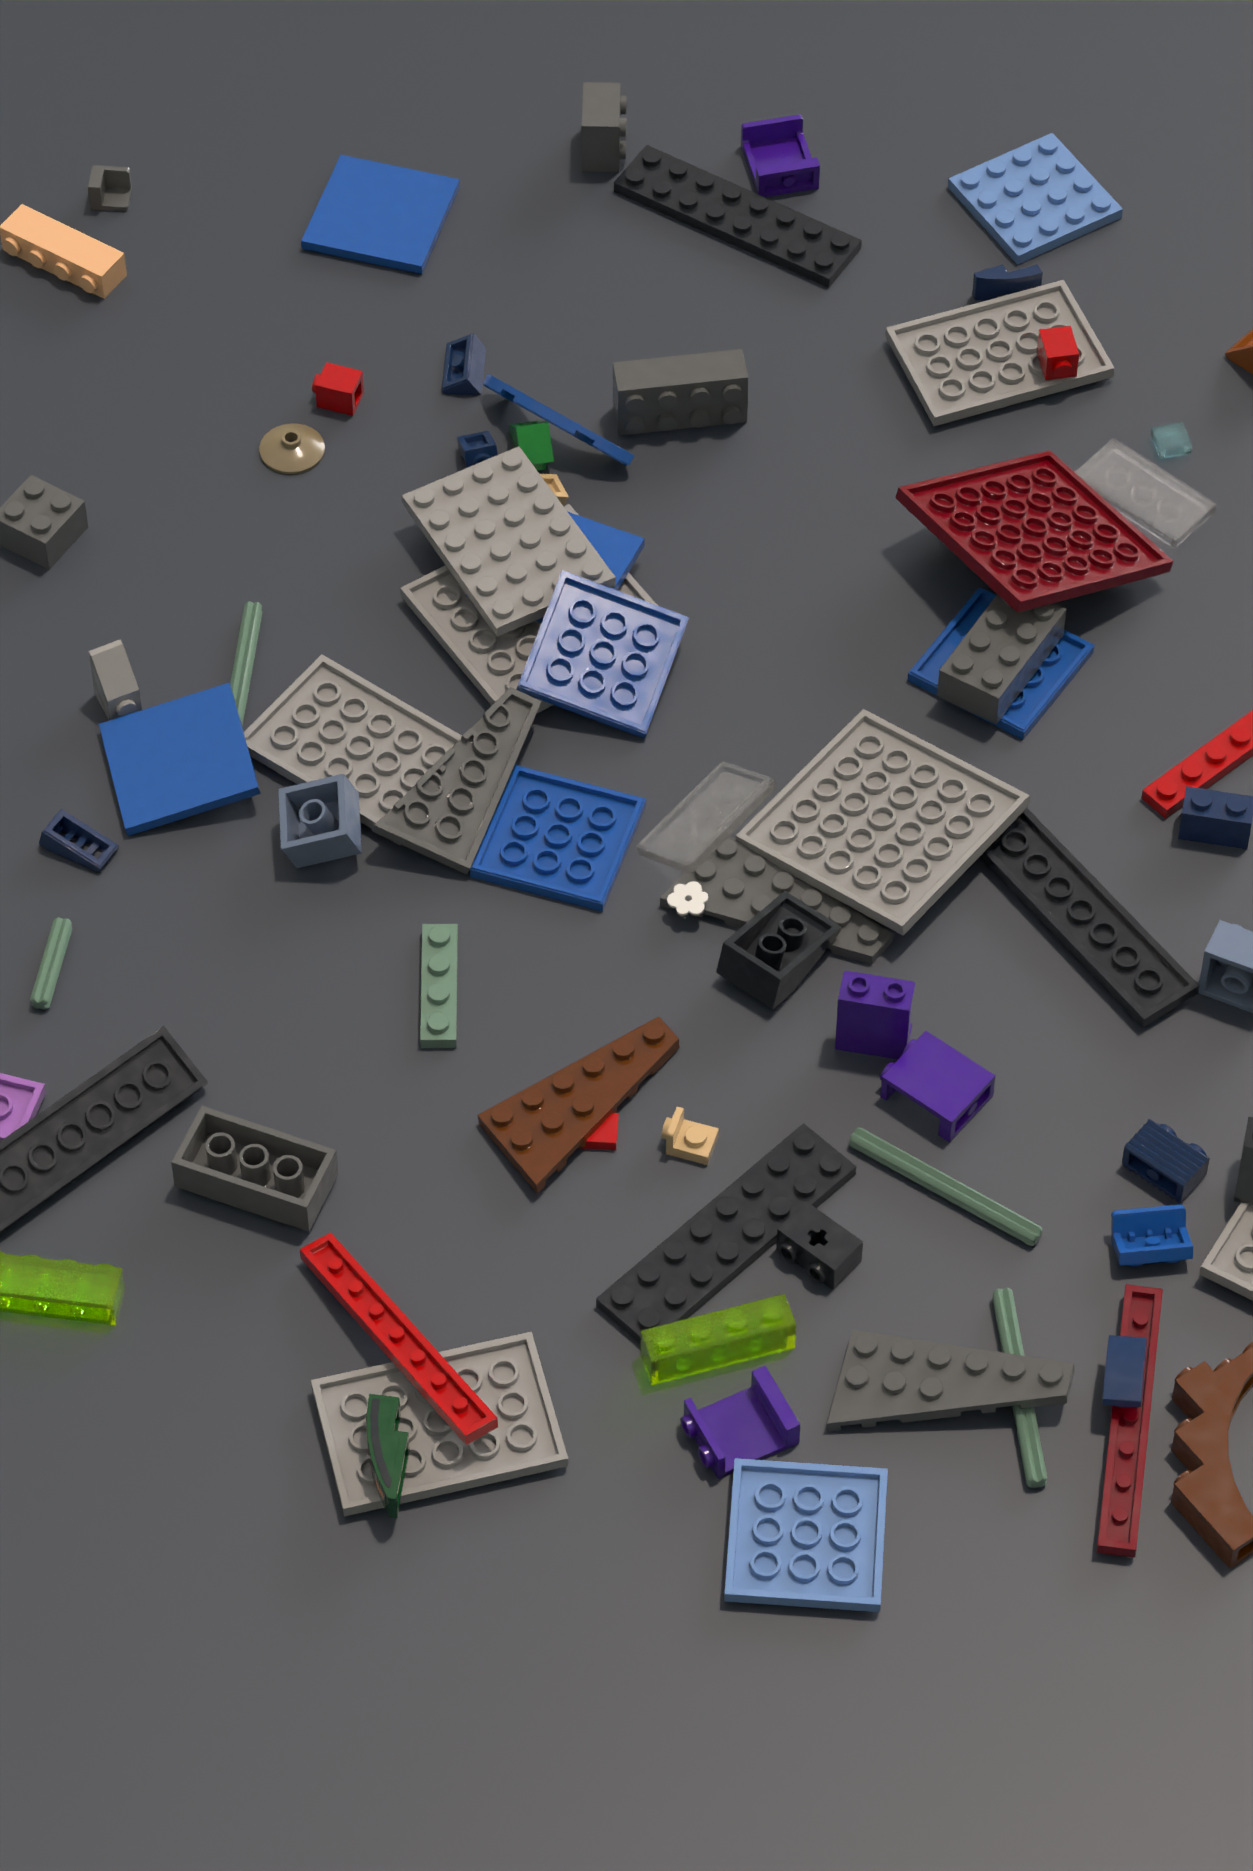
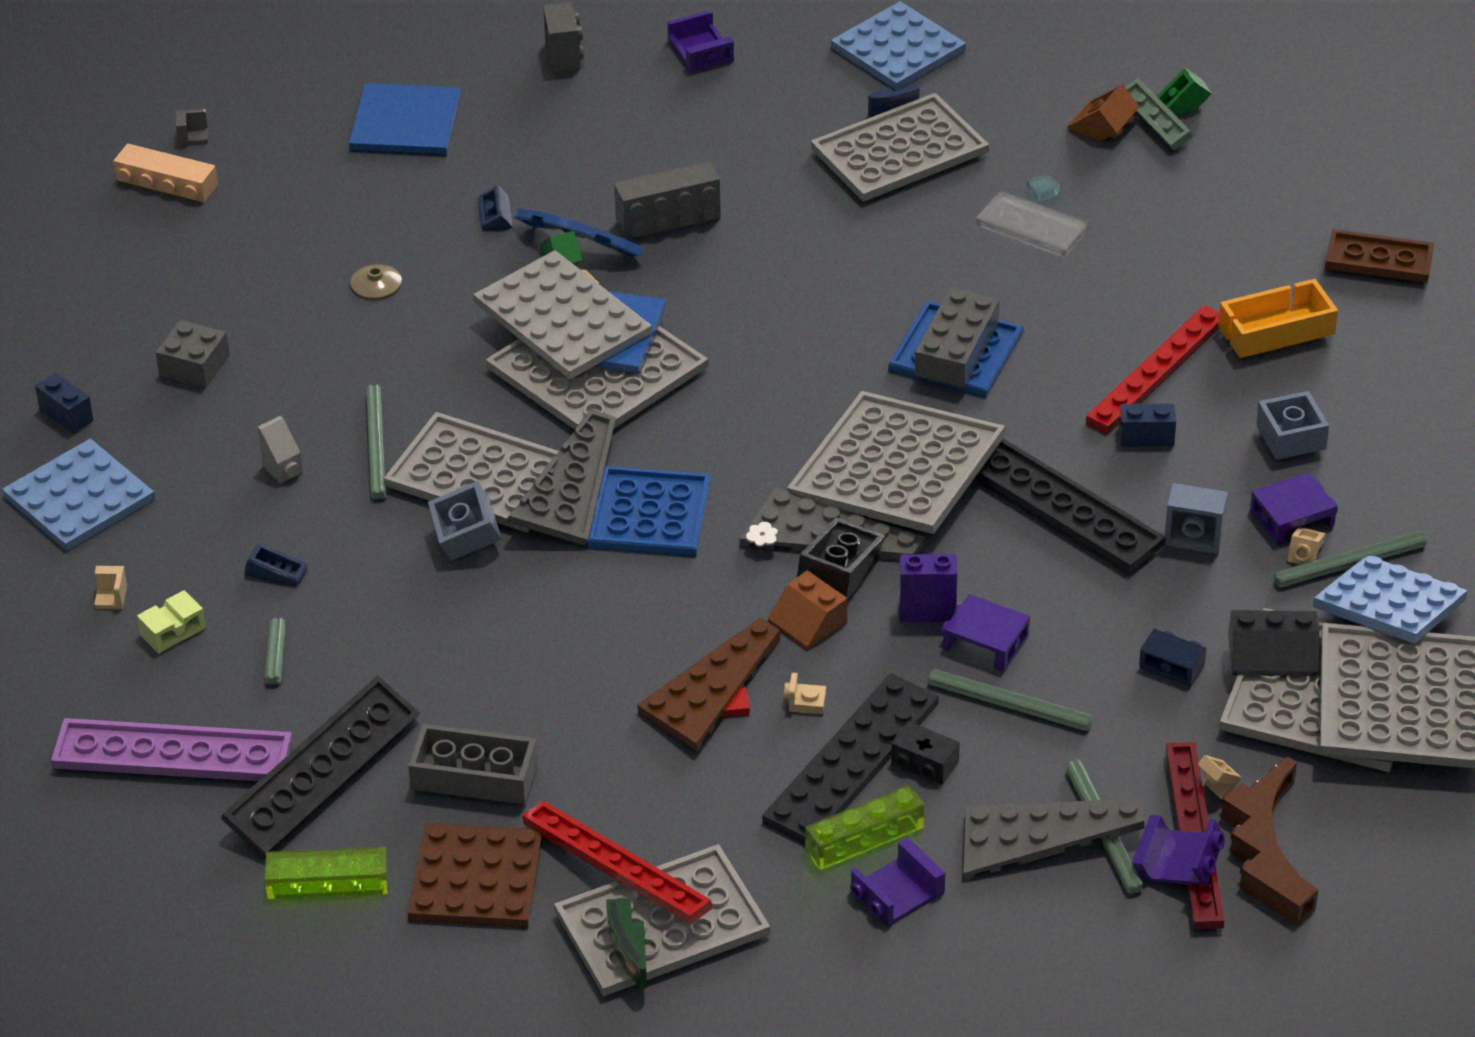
camera: 10 degrees left, 10 degrees down
blue tile [99,683,261,836] -> none
red brick [312,362,364,416] -> none
sand green plate [420,924,458,1048] -> none
dark blue bracket [457,431,498,468] -> none
tile [516,570,689,738] -> none
black plate [614,145,862,288] -> none
clear tile [636,761,777,874] -> none
medium blue plate [724,1458,888,1612] -> none
dark red plate [895,450,1174,613] -> none
red brick [1037,326,1079,380] -> none
dark blue slope [1103,1335,1147,1408] -> none
blue bracket [1111,1204,1193,1267] -> none
none -> reddish brown plate [408,823,543,928]
none -> dark orange slope [768,570,847,650]
none -> dark purple panel [1132,815,1225,886]
none -> tan bracket [1198,755,1242,799]

